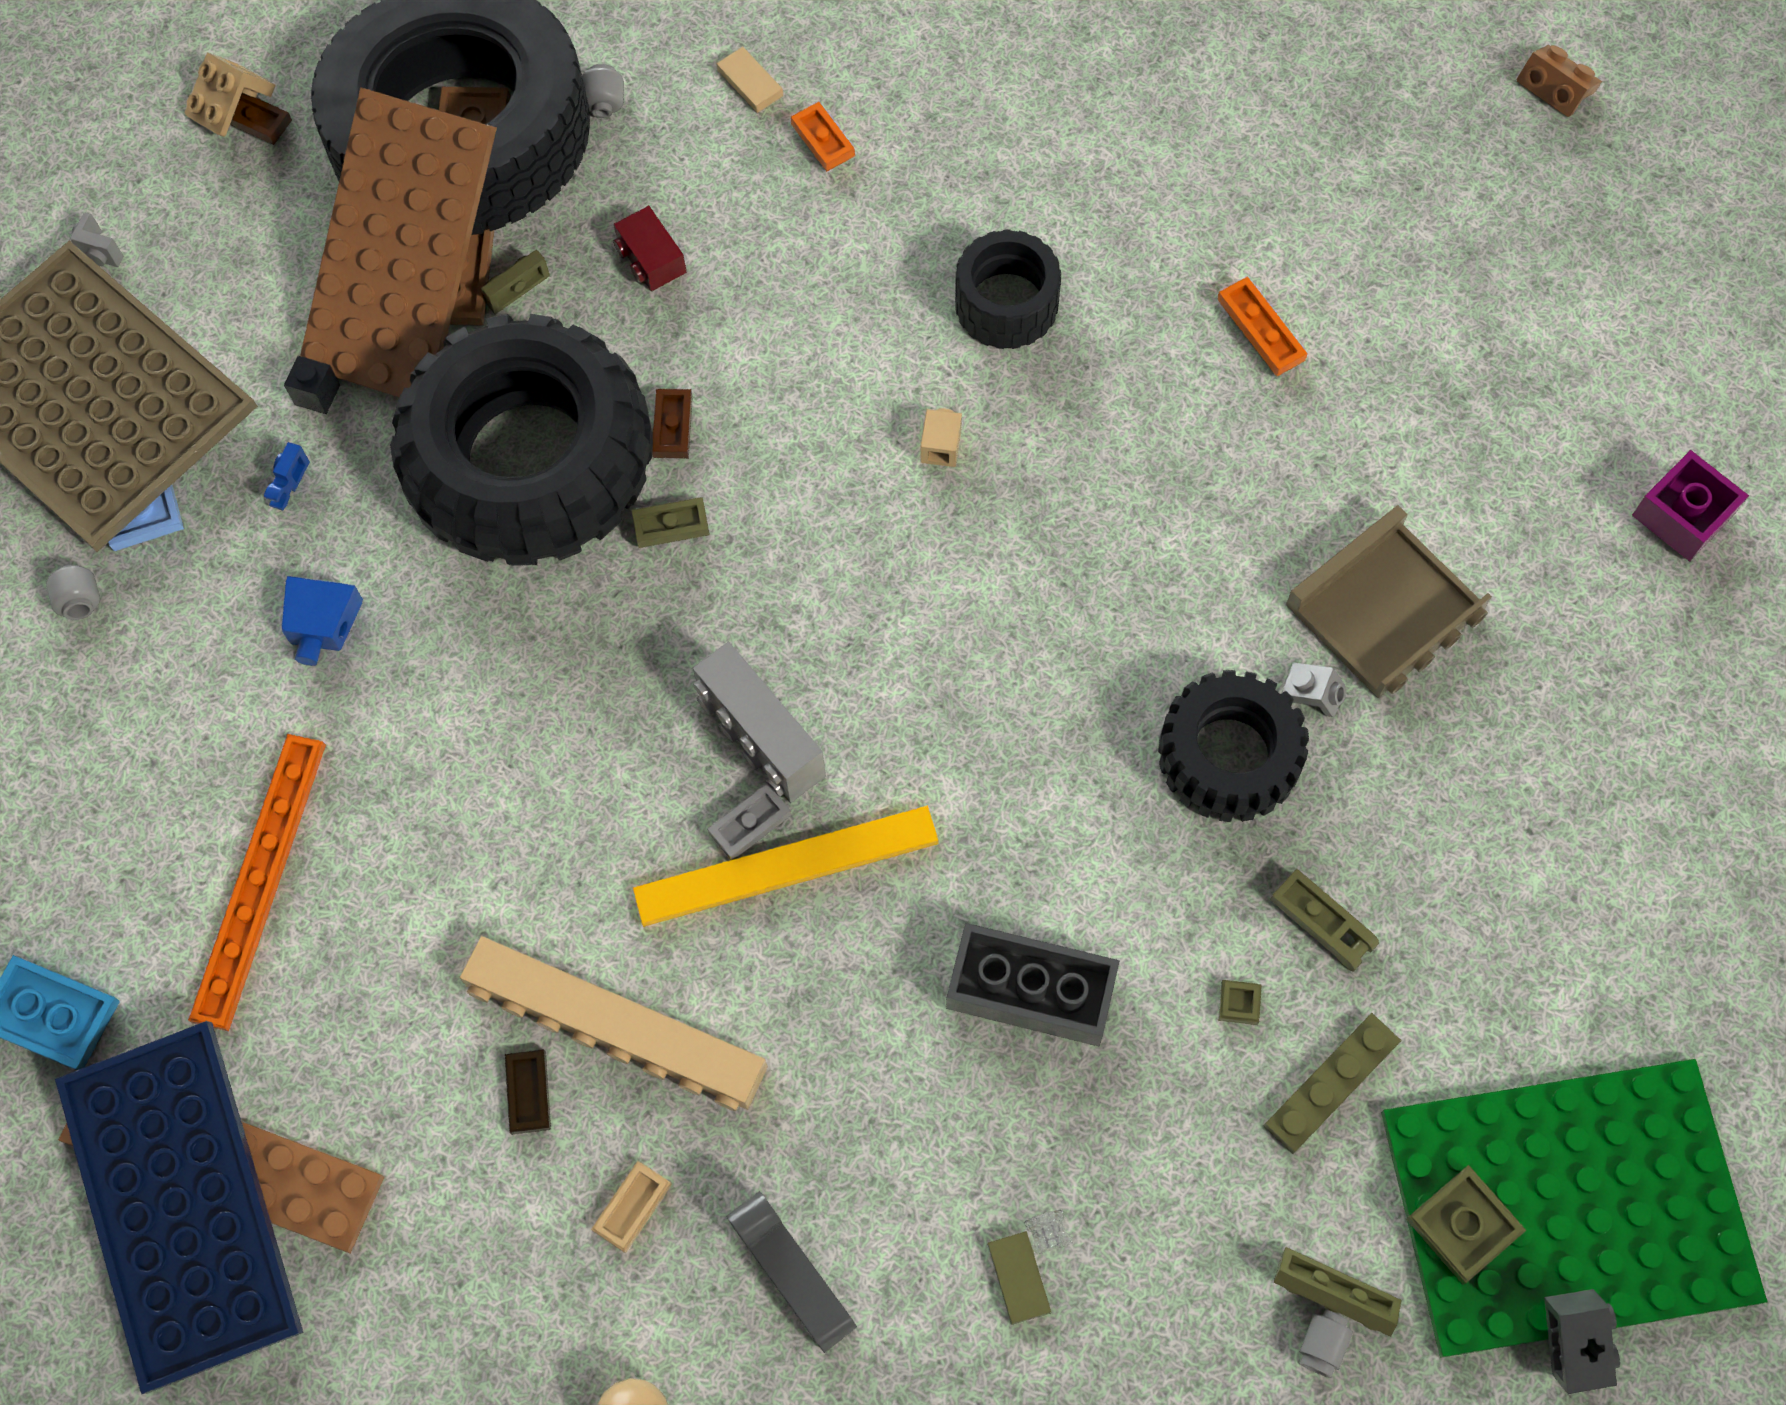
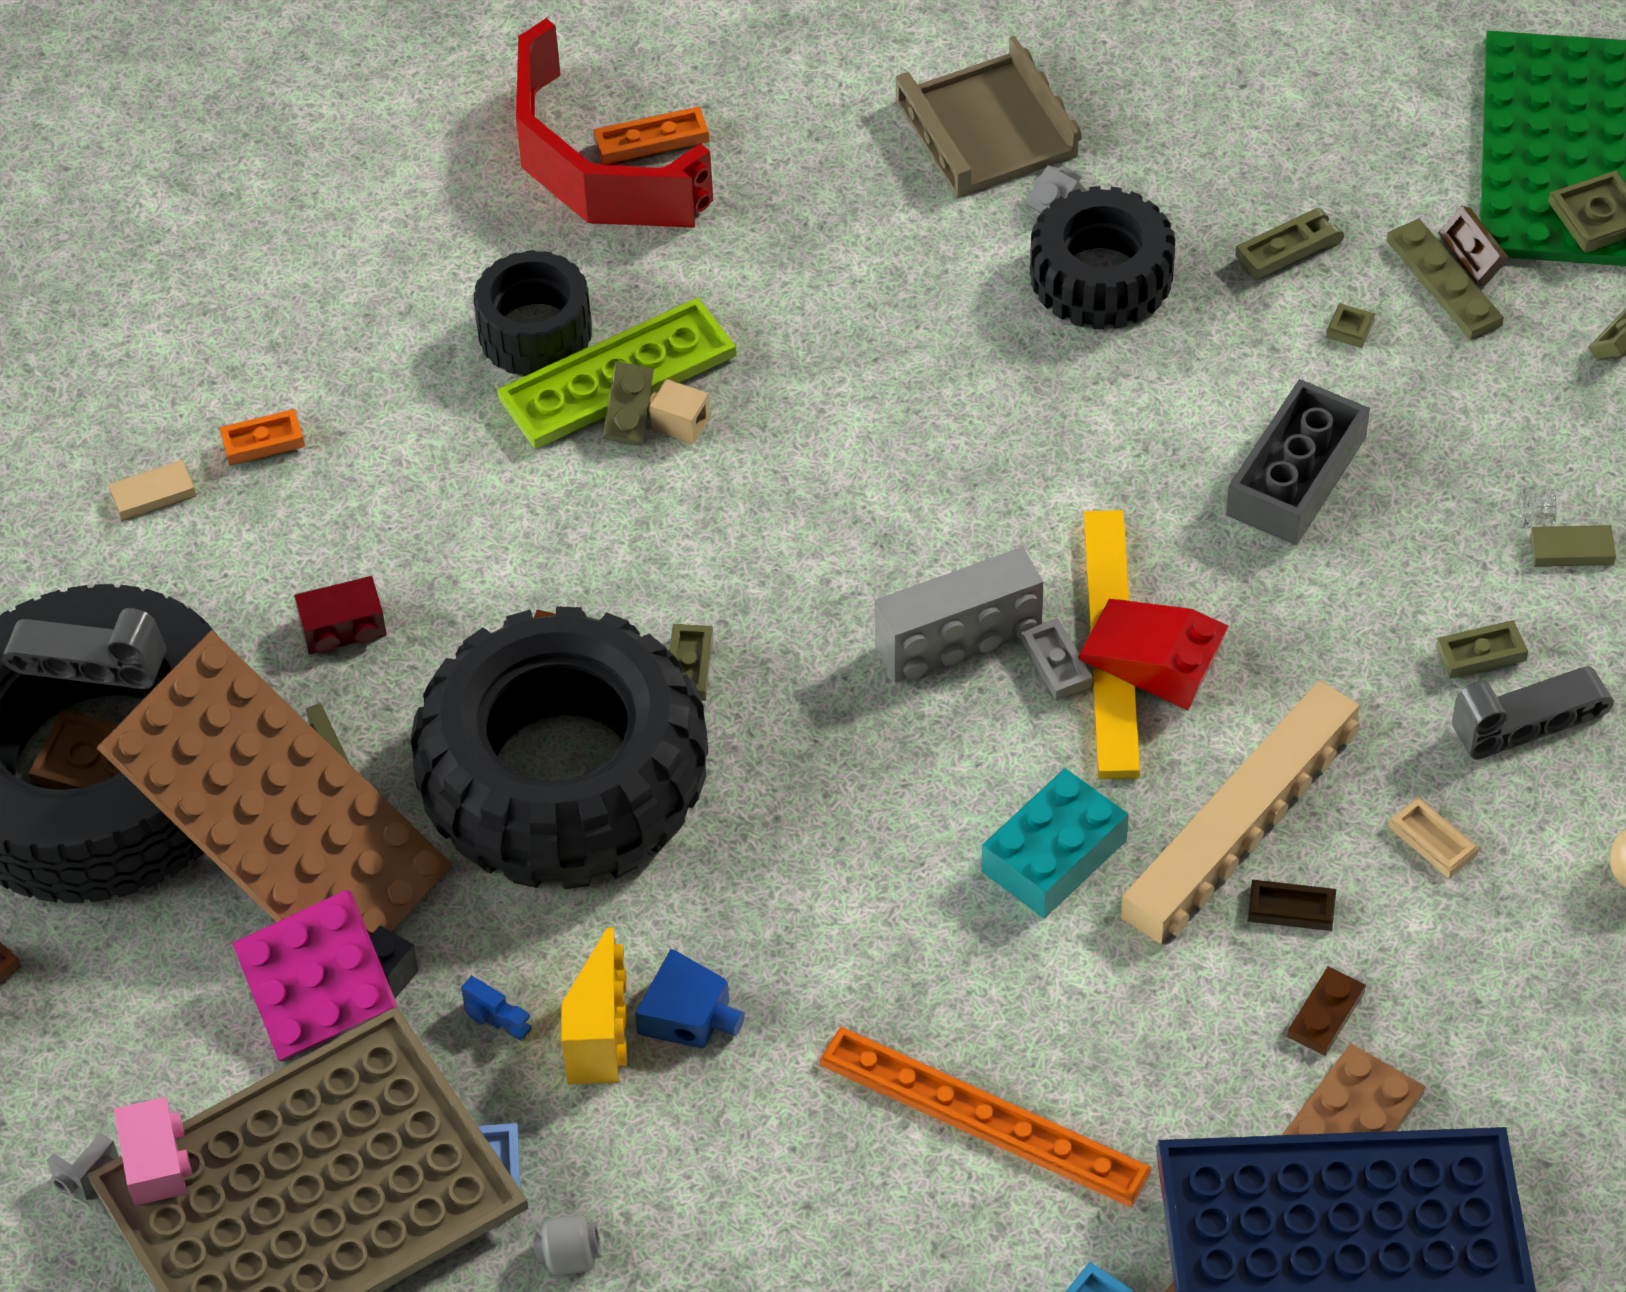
camera: 75 degrees left, 15 degrees down
none -> dark grey beam [2,608,167,689]
none -> bright pink brick [114,1097,192,1206]
none -> dark pink plate [232,890,399,1061]
none -> lime plate [497,297,737,450]
none -> red panel [516,18,713,228]
none -> yellow slope [561,927,627,1084]
none -> olive plate [602,361,654,446]
none -> teal brick [981,768,1129,919]
none -> red slope [1078,598,1229,711]
none -> reddish brown plate [1287,966,1366,1056]
none -> olive plate [1436,620,1528,679]
none -> reddish brown plate [1438,205,1509,286]

